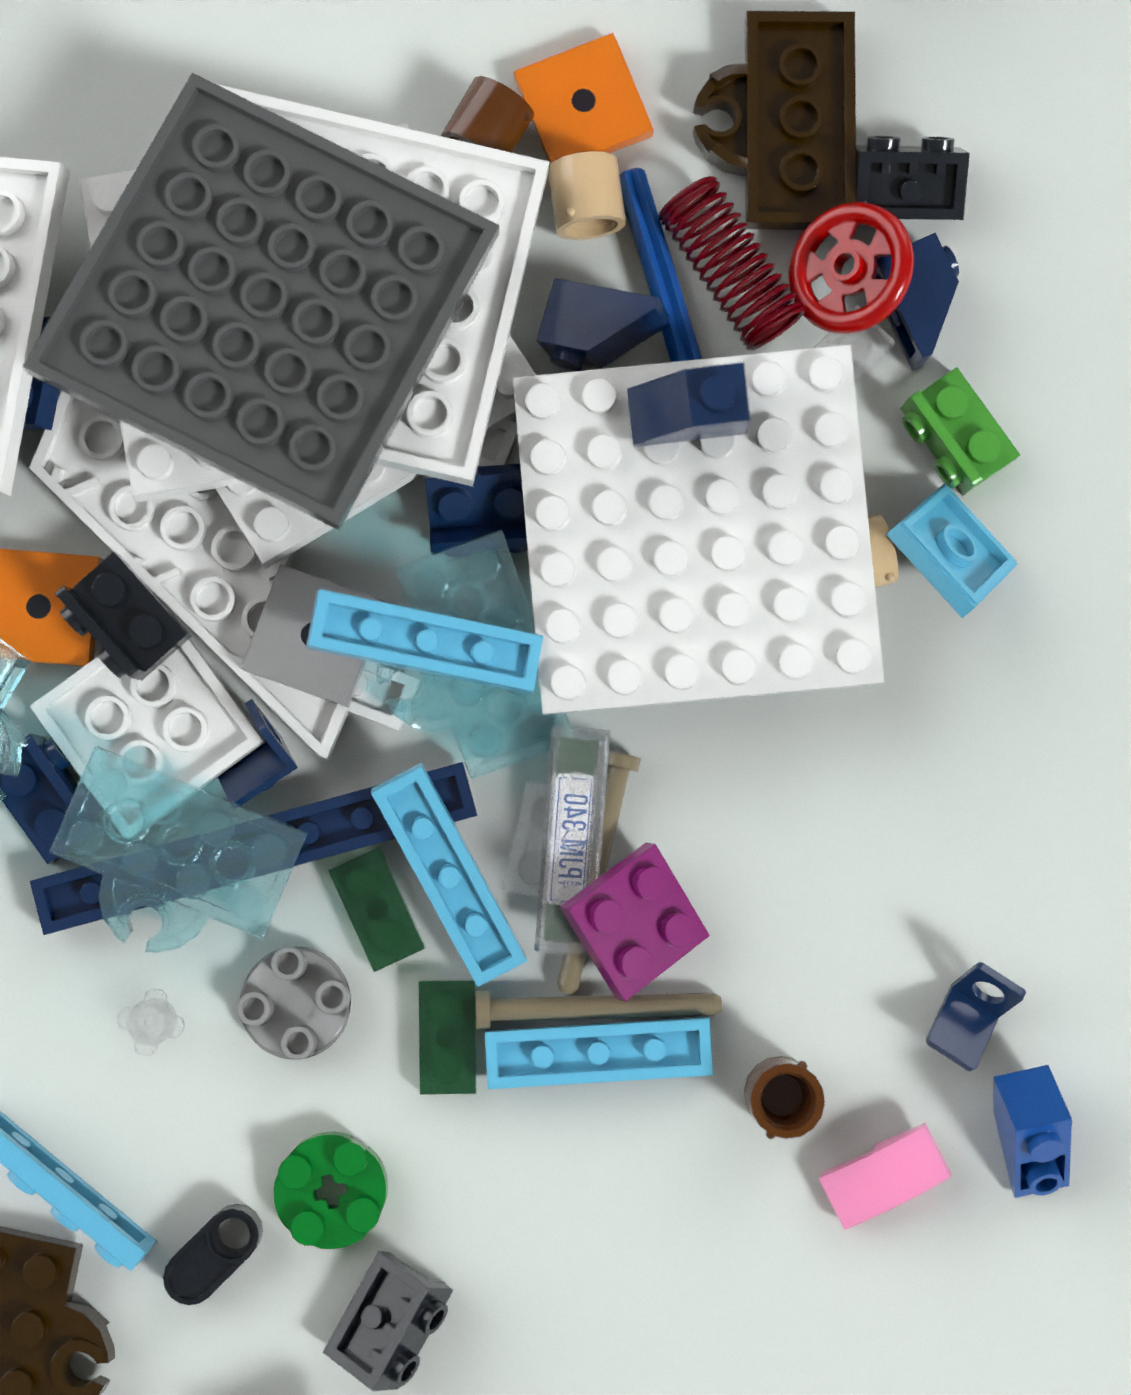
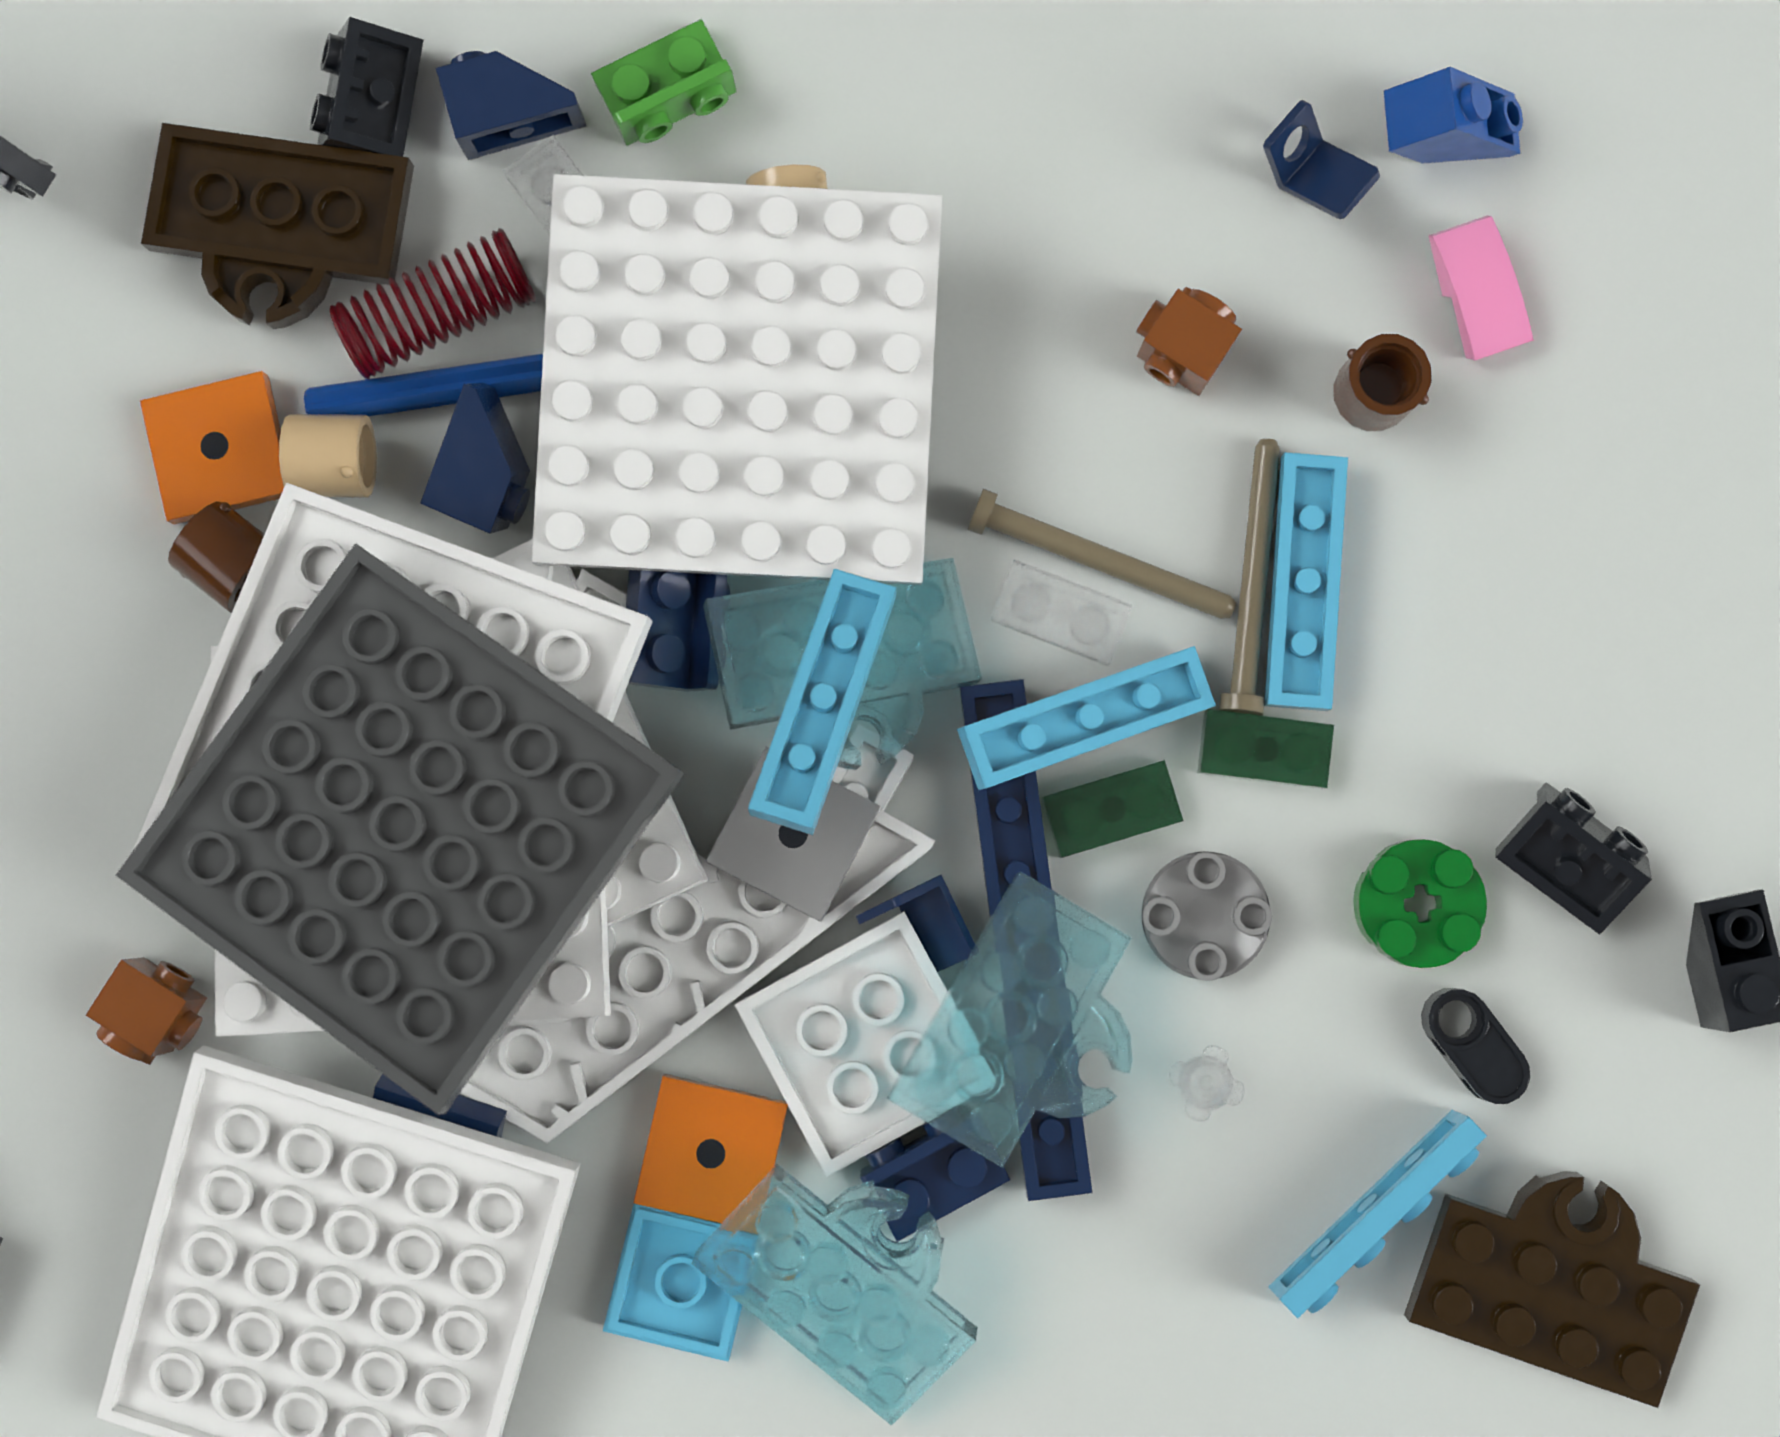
camera: 75 degrees left, 0 degrees up
black bracket [55,551,192,681] -> none
clear tile [534,726,610,955] -> none
magenta plate [560,842,710,1002] -> none
dark blue slope [627,362,750,447] -> none
red plate [788,202,914,334] -> none
medium azure tile [886,483,1018,618] -> none
none -> dark orange brick [86,957,207,1065]
none -> dark orange brick [1136,287,1242,396]

